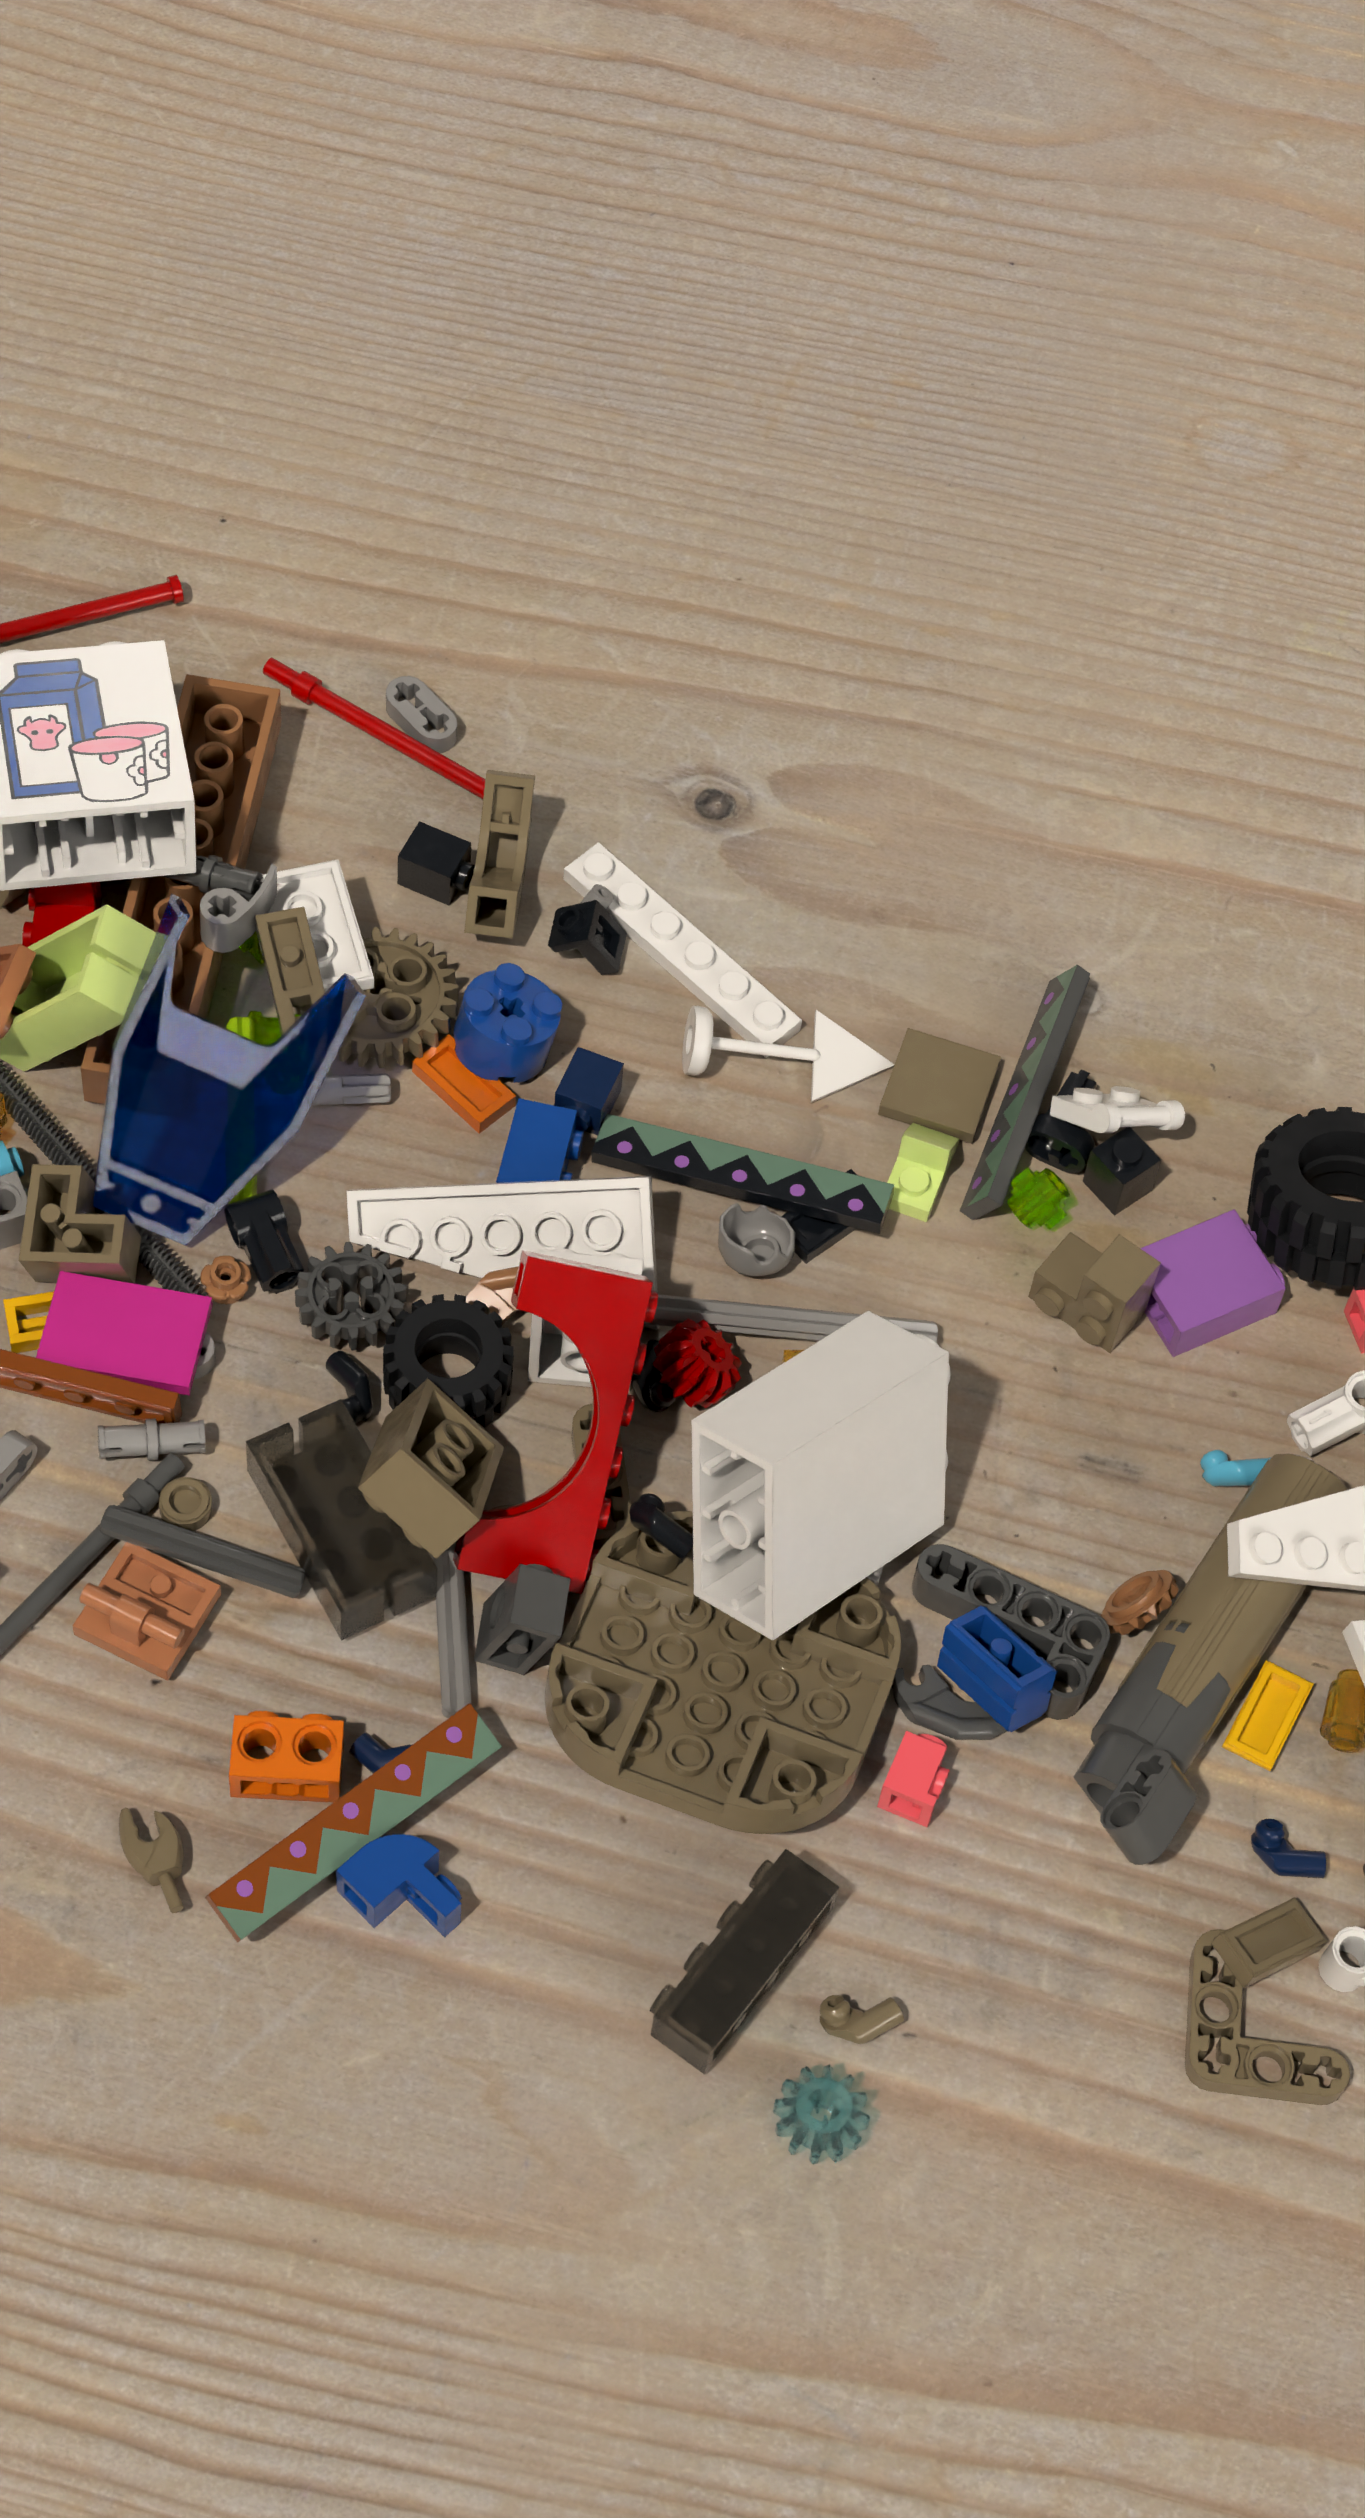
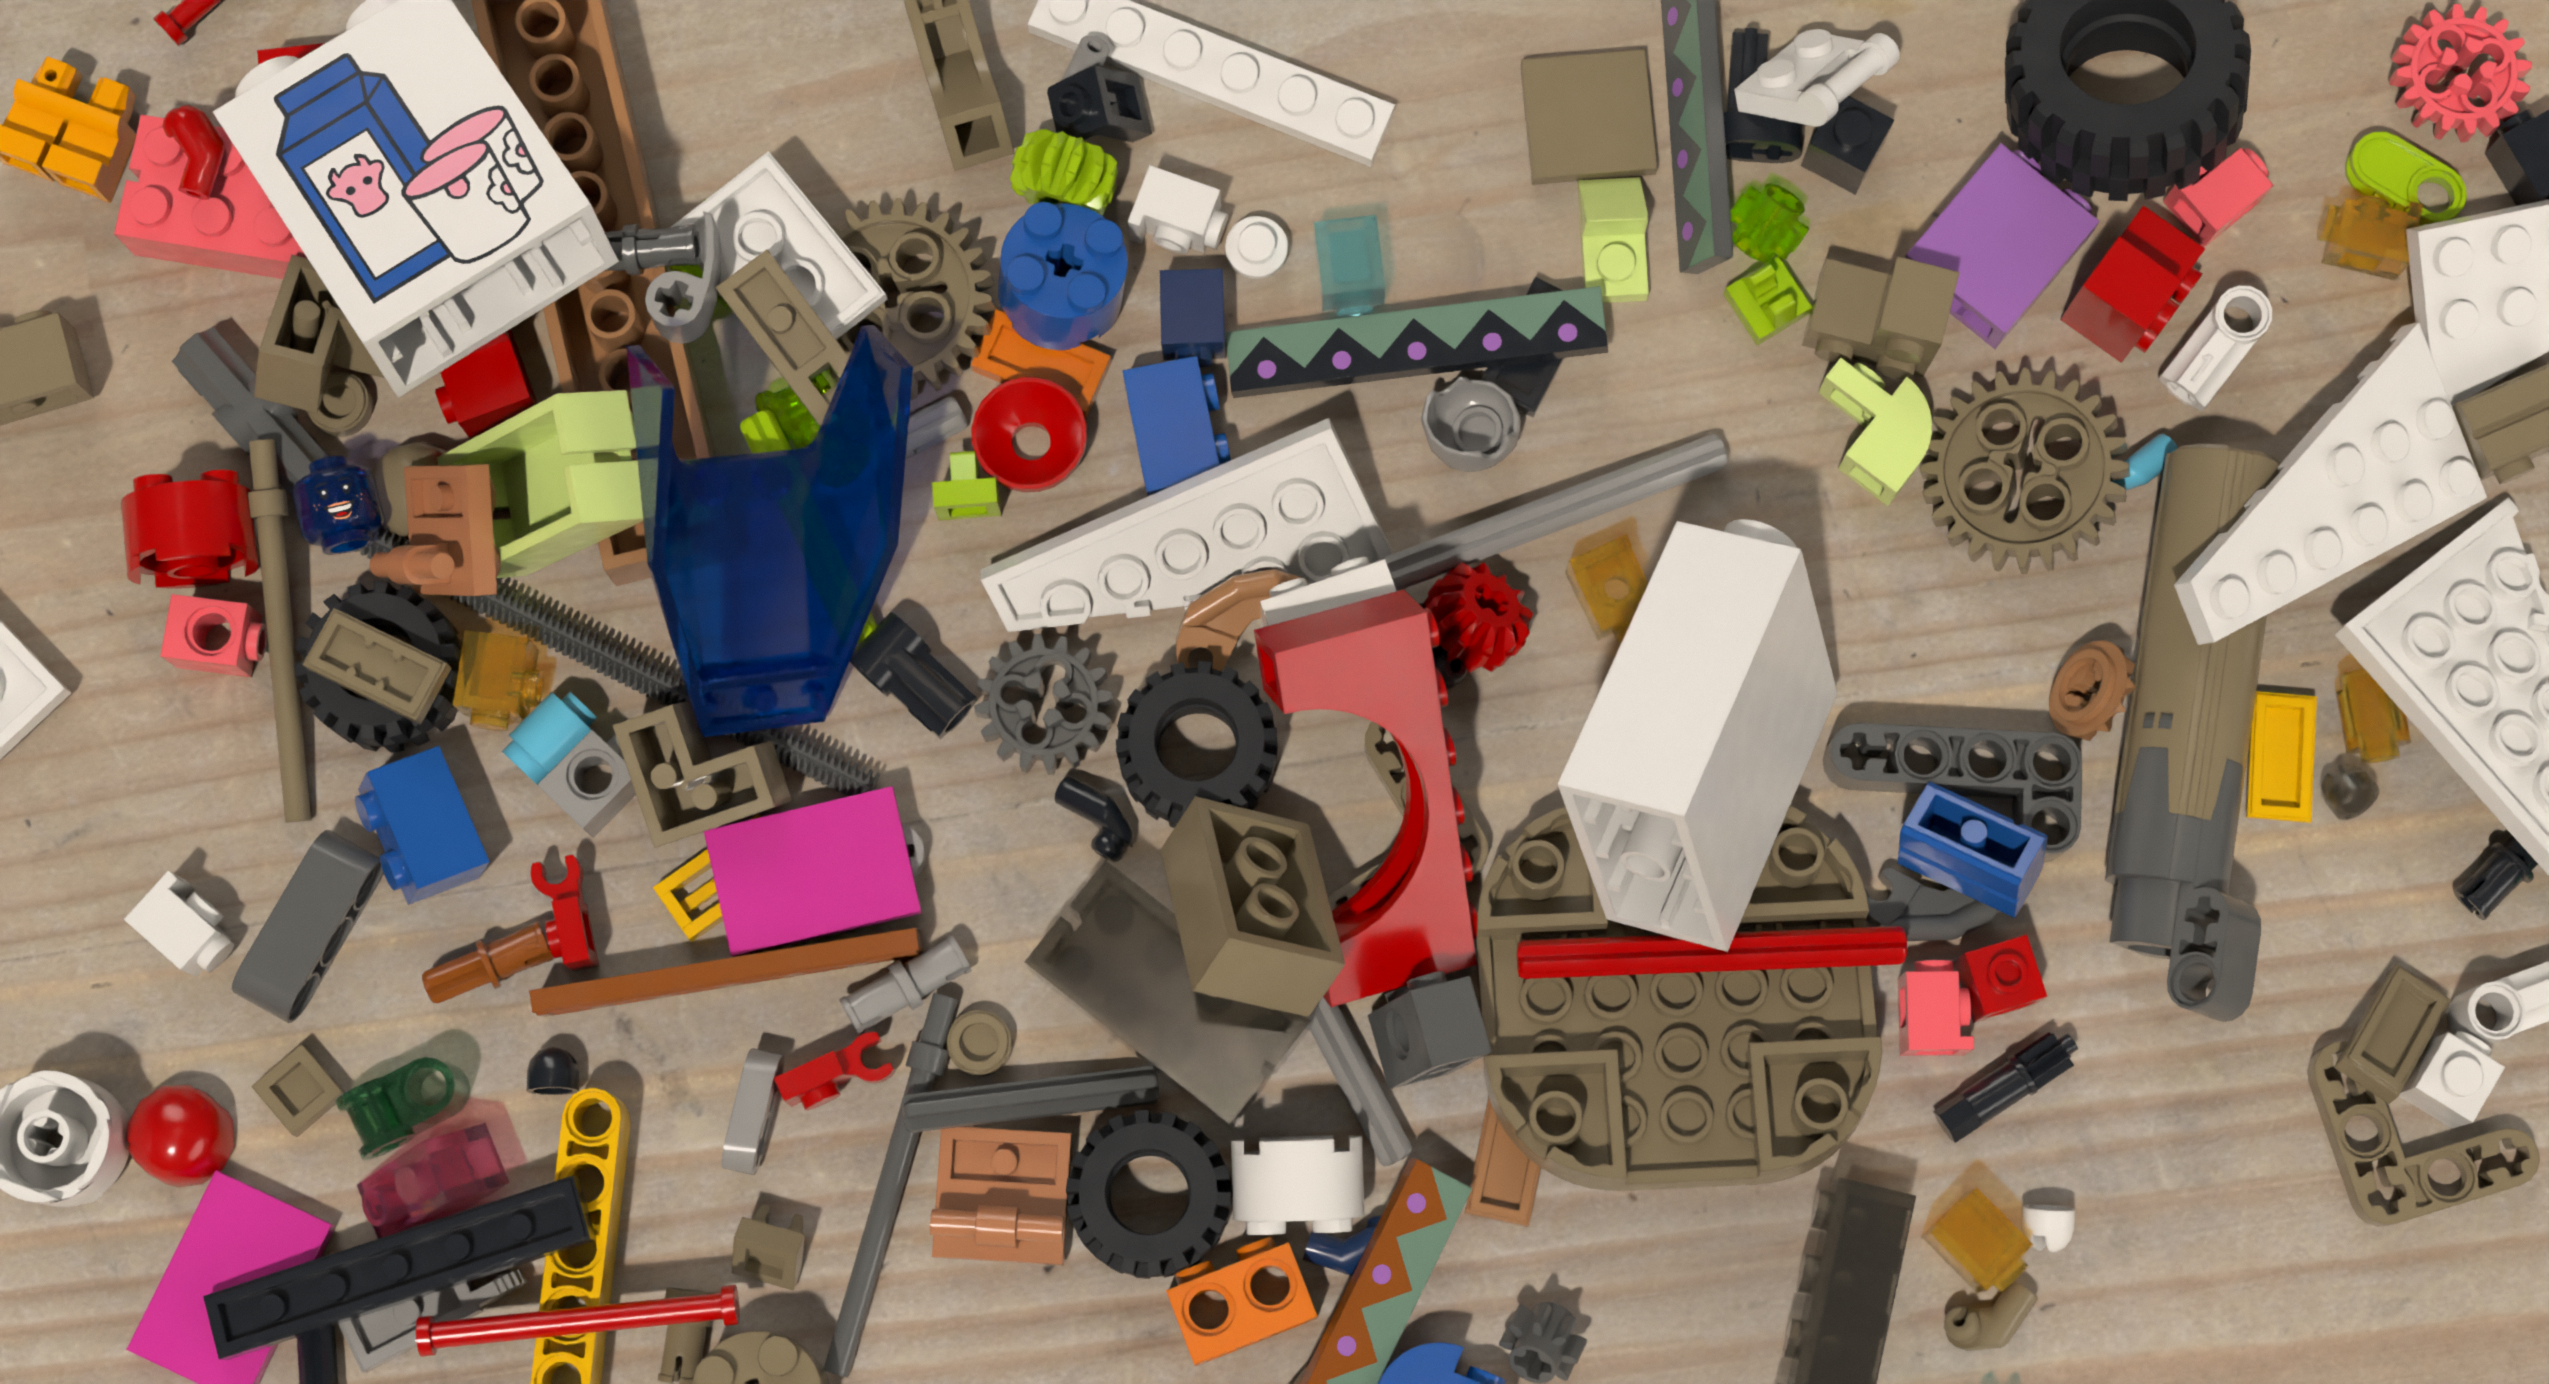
camera: 15 degrees left, 20 degrees up
medium nougat plate [200,1256,251,1305] -> none
black brick [397,821,475,906] -> none
black arm [629,1493,693,1560] -> none
white piece [682,1006,895,1103] -> none
dark blue arm [1251,1818,1326,1879] -> none
none -> red plate [774,1032,896,1111]
none -> lime tile [932,451,1001,521]
none -> red piece [971,377,1087,493]
none -> lime gear [1009,129,1118,216]
none -> black tyre [1066,1110,1232,1279]
none -> white brick [1128,165,1228,254]
none -> white plate [1225,216,1288,279]
none -> white brick [1231,1135,1365,1235]
none -> clear light blue brick [1313,215,1385,317]
none -> medium nougat tile [1464,1095,1541,1227]
none -> dark grey gear [1499,1302,1587,1383]
none -> red axle [1516,926,1907,979]
none -> lime tile [1723,256,1812,346]
none -> yellowish green brick [1818,358,1932,506]
none -> dark tan gear [1920,368,2130,574]
none -> clear yellow brick [1921,1187,2033,1293]
none -> black piece [1933,1032,2078,1143]
none -> red brick [1953,934,2048,1023]
none -> white hinge [2022,1204,2075,1253]
none -> red brick [2060,205,2205,363]
none -> clear smoke hinge [2321,763,2380,820]
none -> white brick [2399,1031,2505,1129]

